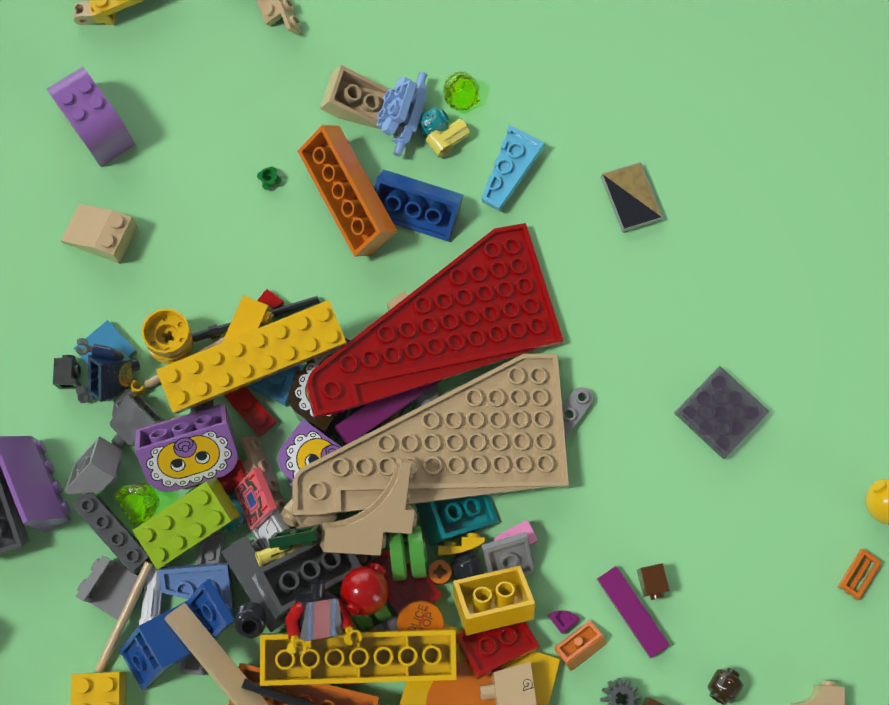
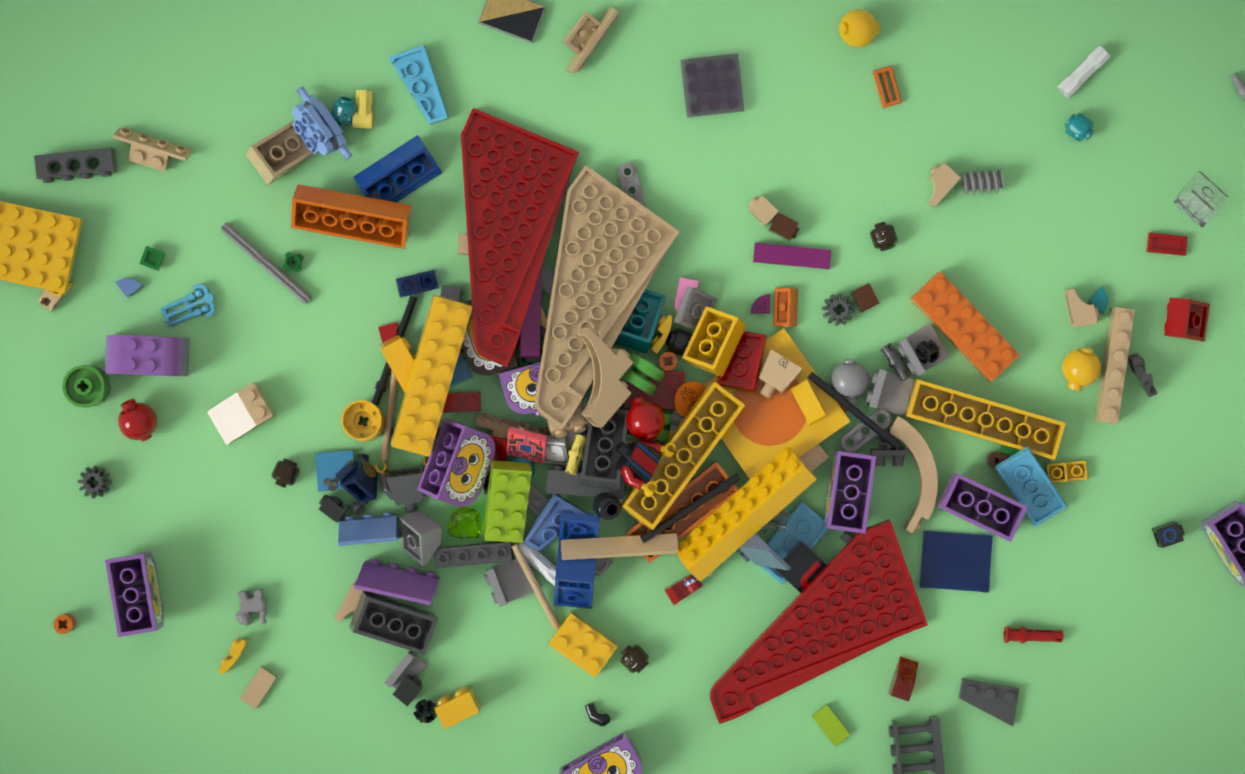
camera: 45 degrees left, 15 degrees up
dark green plate [268,524,322,550] -> none
clear neon green hair [443,71,480,111] -> none
none -> bright green wheel [62,365,111,407]
none -> medium blue tile [115,278,143,298]
none -> red brick [118,398,157,442]
none -> green plate [139,246,165,271]
none -> medium azure piece [161,284,215,326]
none -> light grey axle [220,223,312,304]
none -> dark brown head [271,458,300,488]
none -> medium blue slope [338,512,400,546]
none -> clear blue slope [395,270,439,298]
none -> dark grey tile [440,286,461,302]
none -> tan bracket [562,7,619,74]
none -> tan brick [748,195,779,226]

